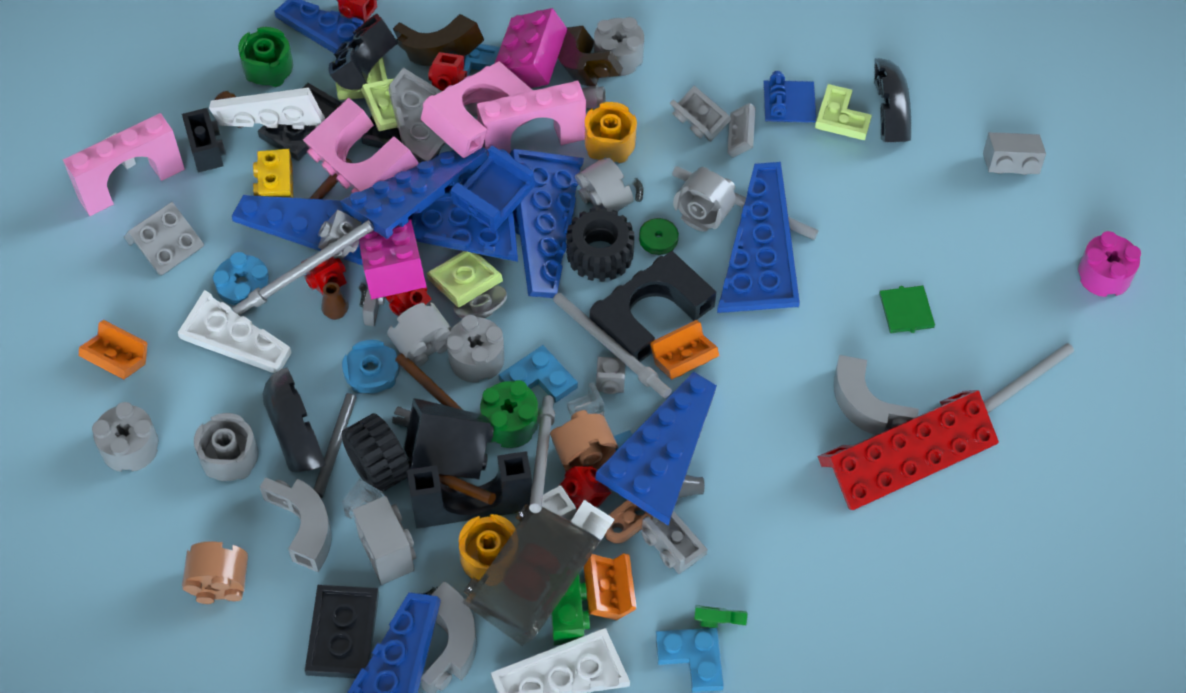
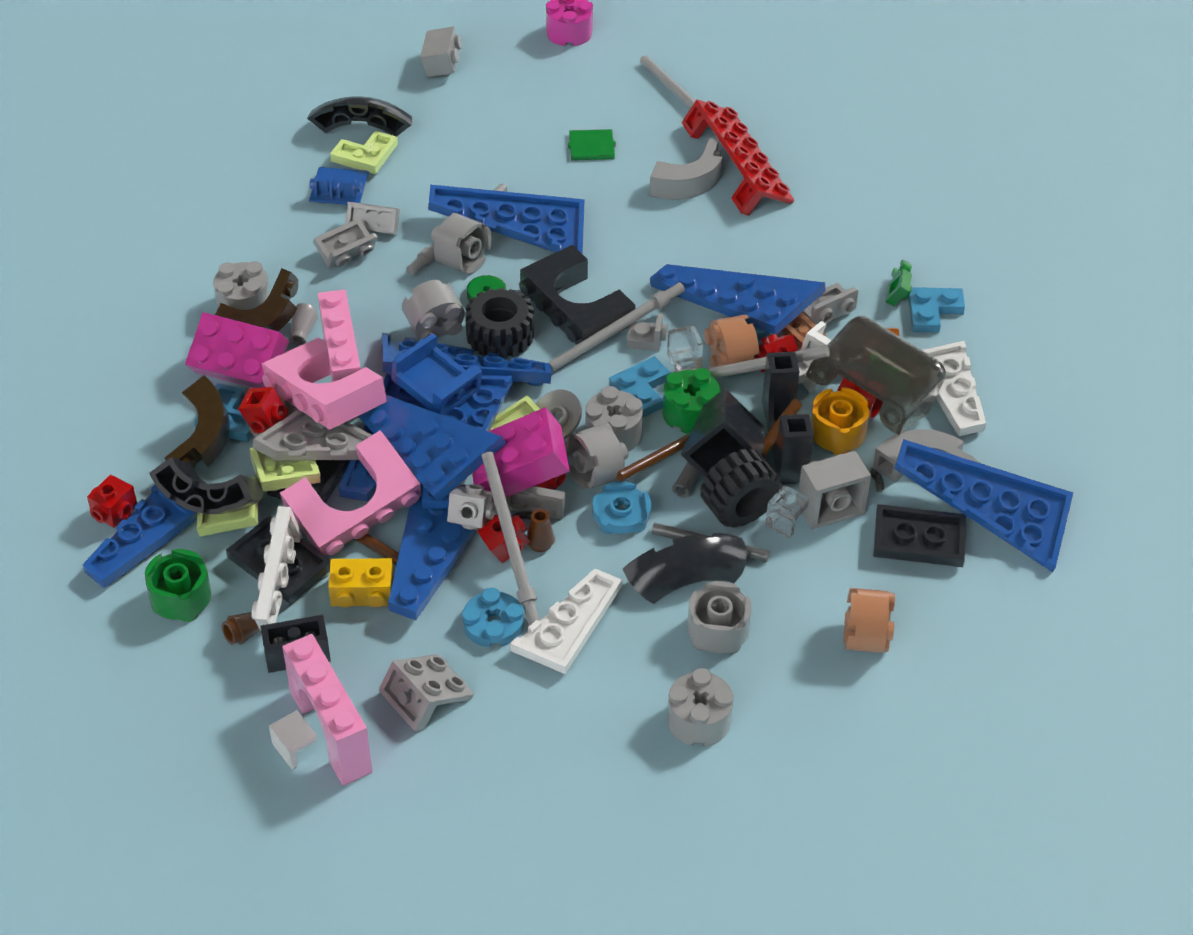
camera: 85 degrees left, 10 degrees down
orange bracket [78,320,148,380] -> none
light grey arch [260,477,332,573] -> none
light orange brick [584,102,637,163] -> none
orange bracket [650,320,719,380] -> none

